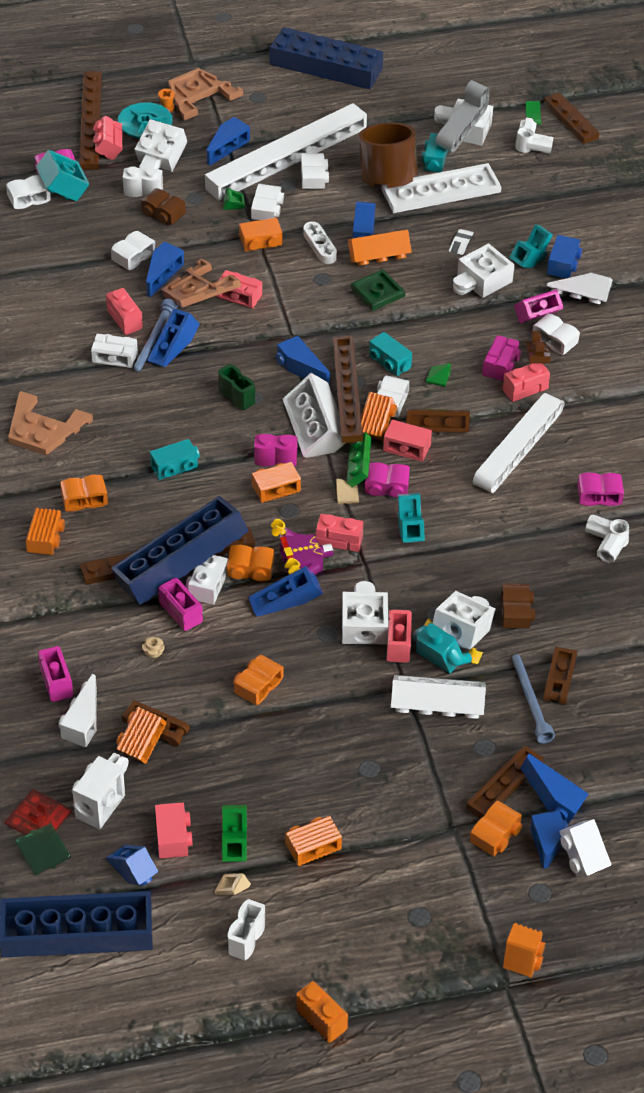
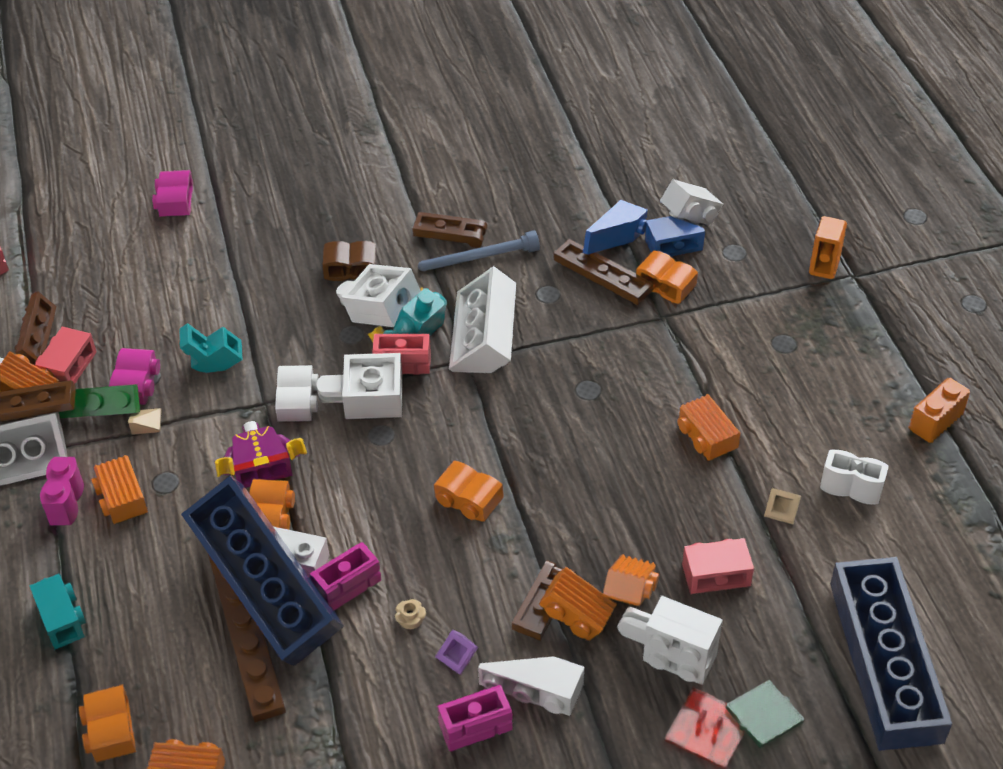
camera: 90 degrees left, 0 degrees up
slope [106,845,158,886] -> none
green brick [222,805,247,862] -> none
blue slope [248,566,323,617] -> none
coral brick [316,514,364,552] -> none
white beam [473,393,564,493] -> none
white piece [585,515,629,563] -> none
none -> white brick [276,365,319,422]
none -> medium lavender slope [435,630,478,675]
none -> orange brick [603,554,659,606]

